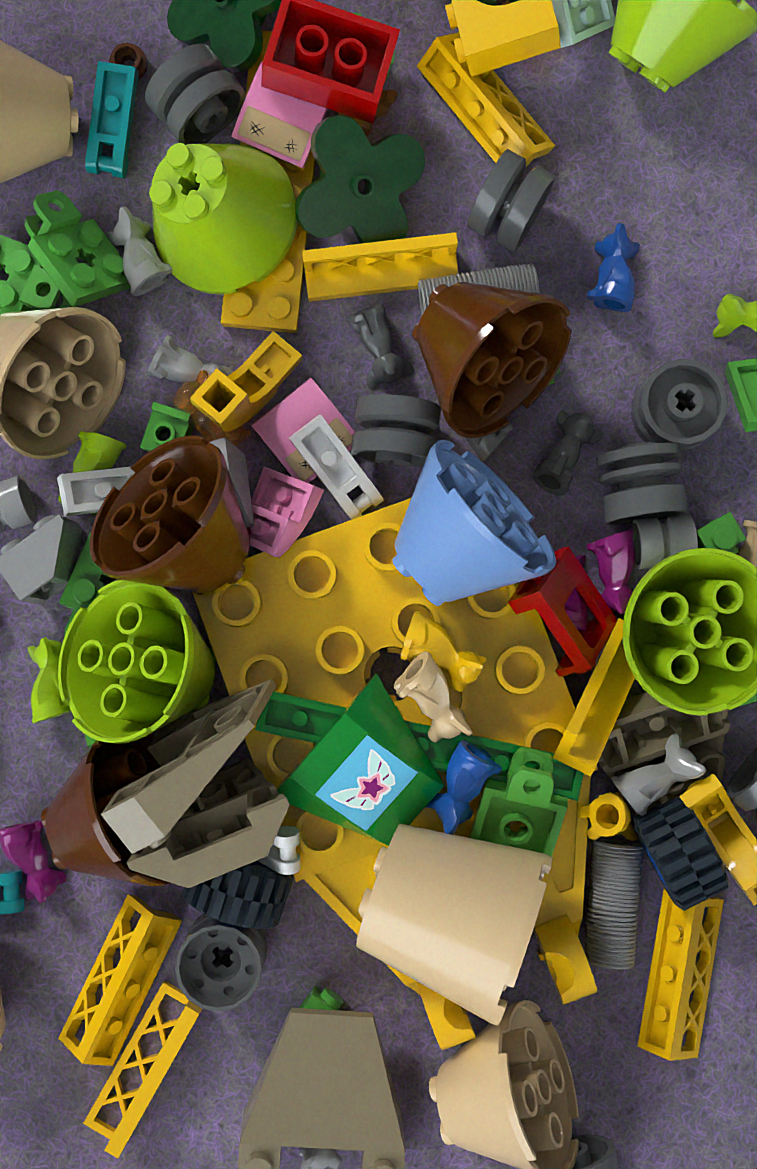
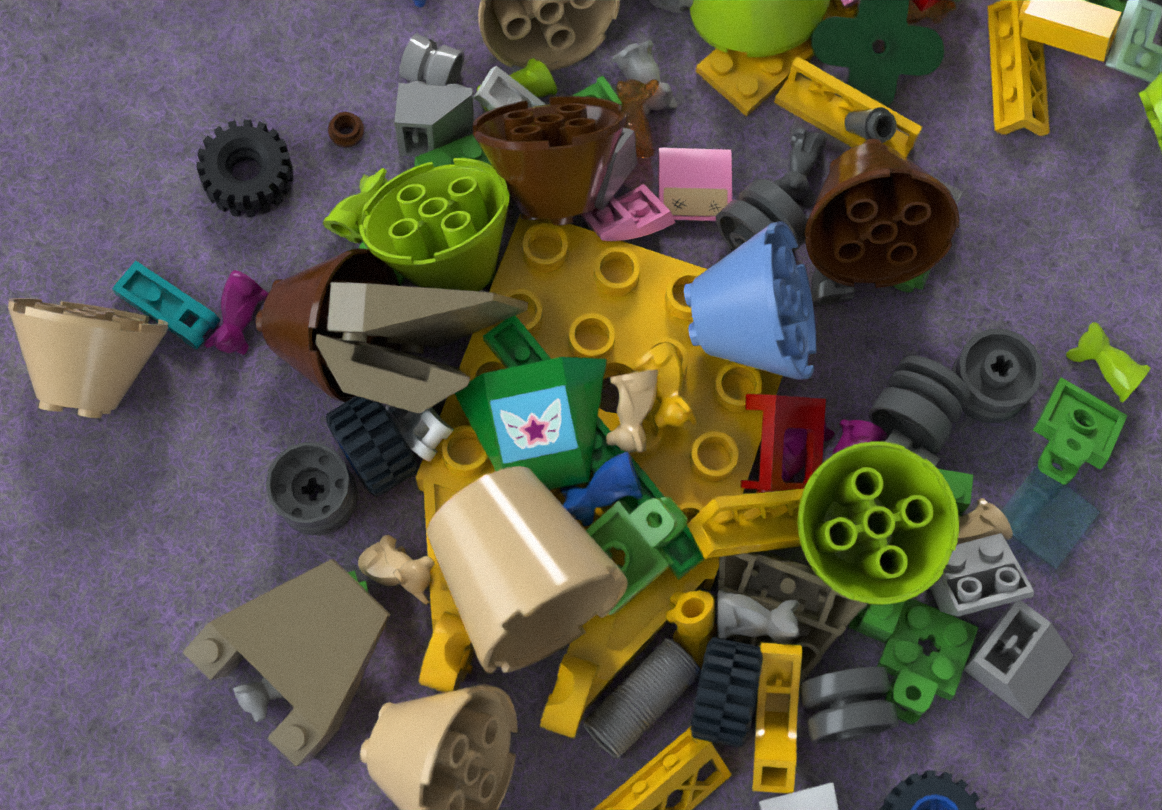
camera: 30 degrees right, 15 degrees down
yellow fence [58,894,182,1066] -> none
yellow fence [83,980,202,1158] -> none
yellow arch [190,331,303,432] -> none
white plate [288,414,384,520] -> none
dark grey wheel [467,149,556,253] -> none
dark grey animal [533,410,603,496] -> none
blue animal [587,223,640,312] -> none
none -> tan animal [358,535,435,605]
none -> dark grey cone [844,107,897,143]

